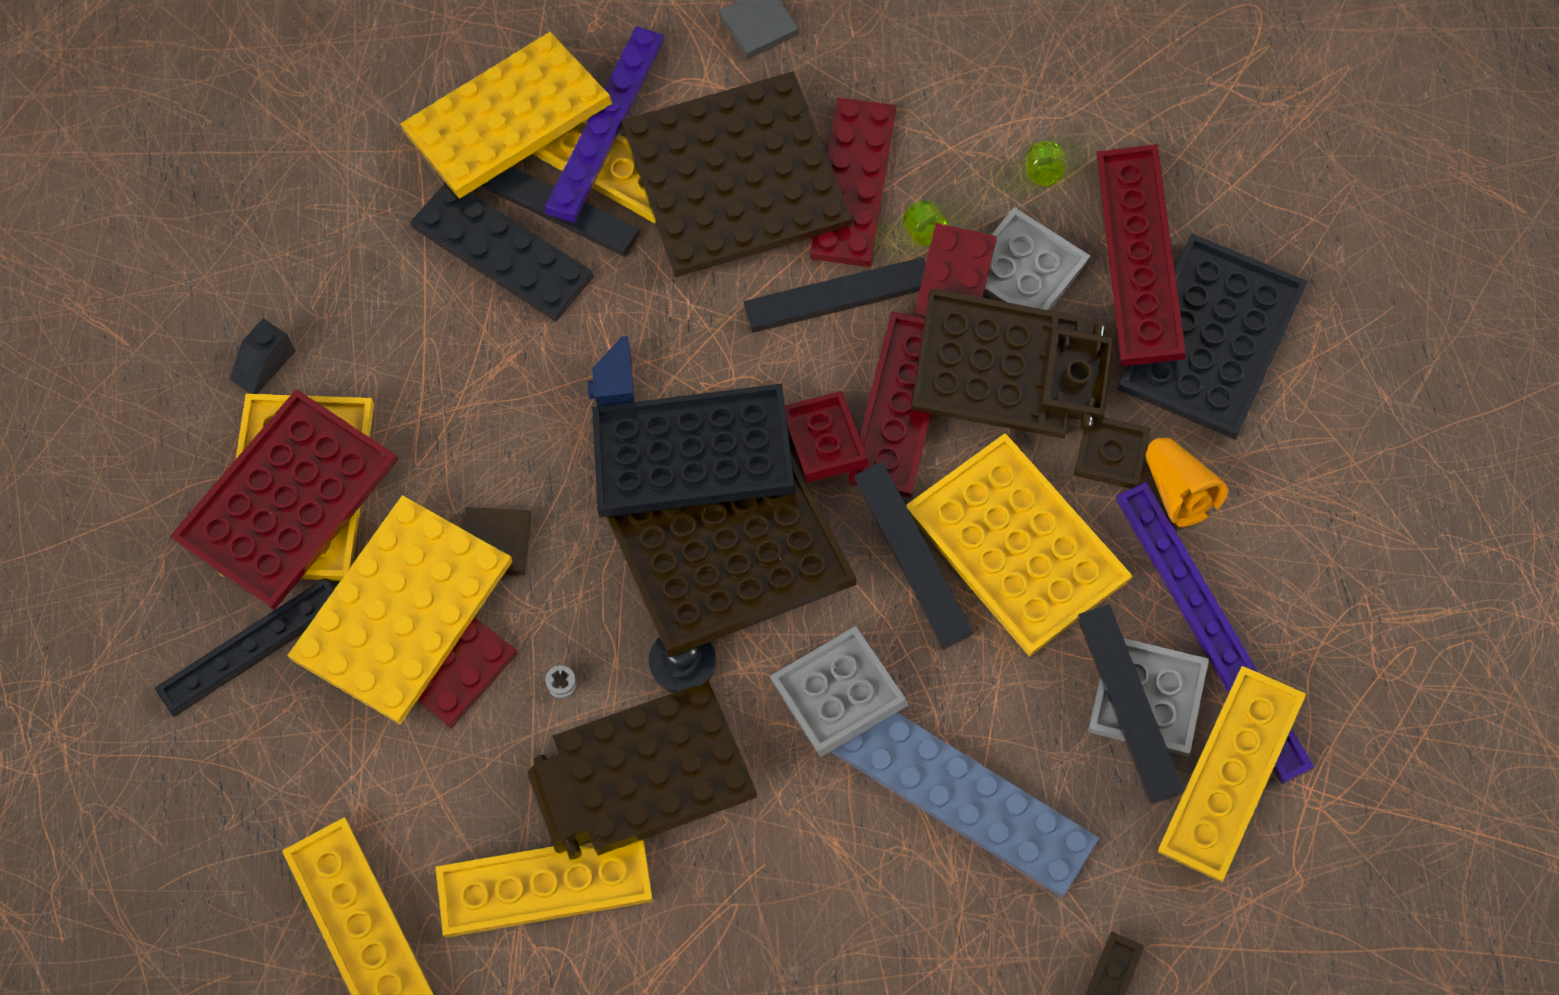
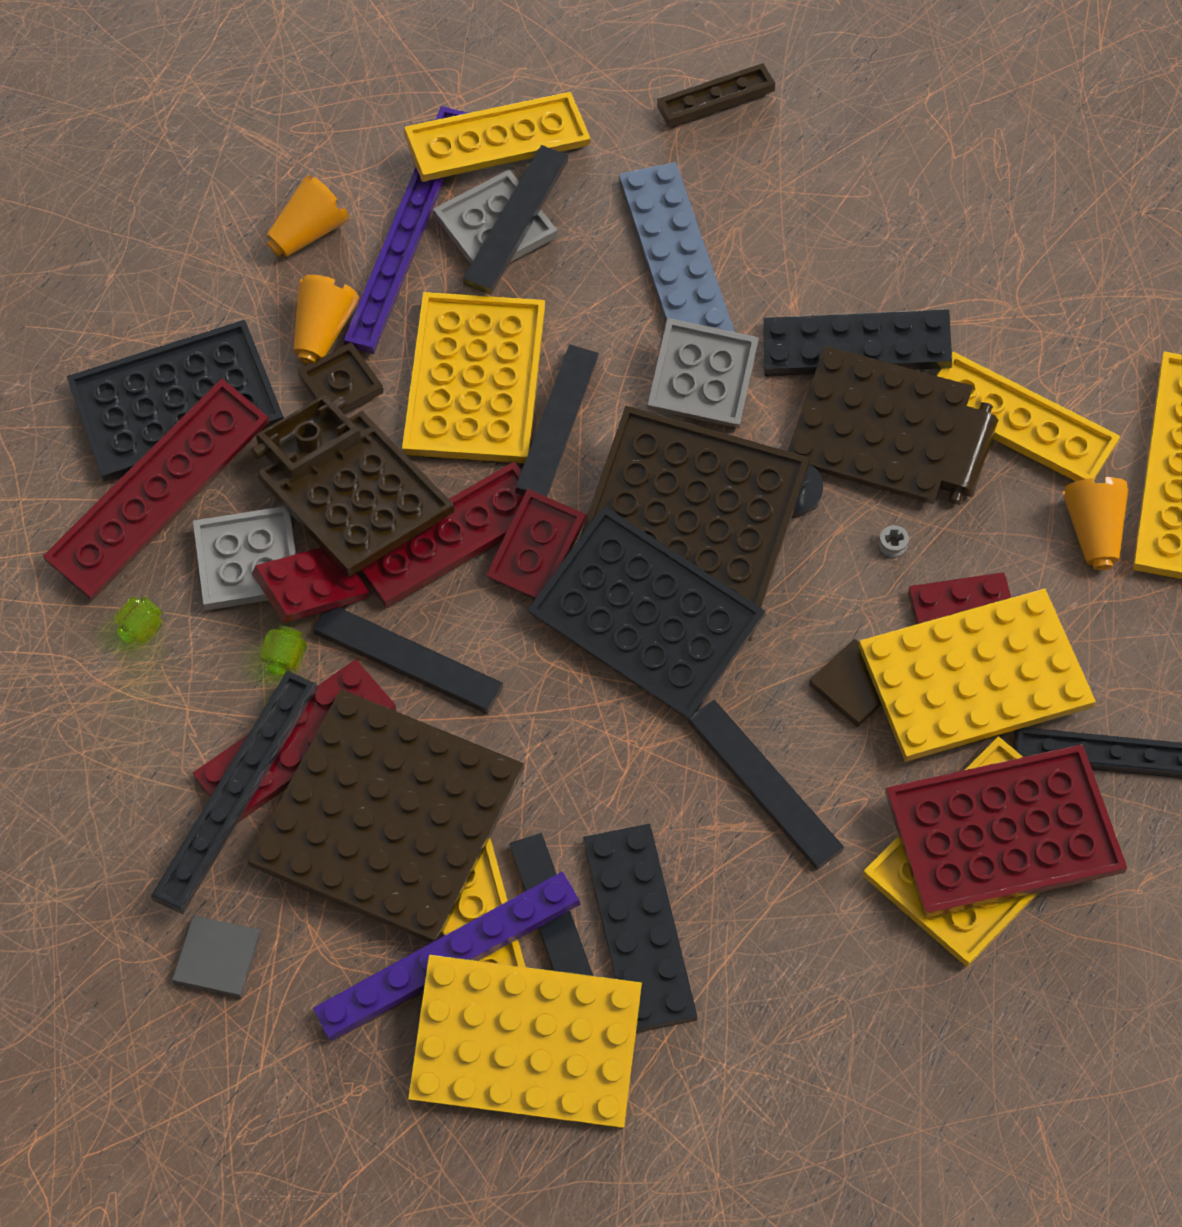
camera: 140 degrees left, 5 degrees down
black slope [229,318,295,394] -> none
dark blue slope [587,336,635,407] -> none
none -> black tile [151,671,318,914]
none -> light orange cone [266,174,350,257]
none -> black tile [688,700,844,870]
none -> black plate [763,309,952,376]
none -> light orange cone [1063,477,1128,570]

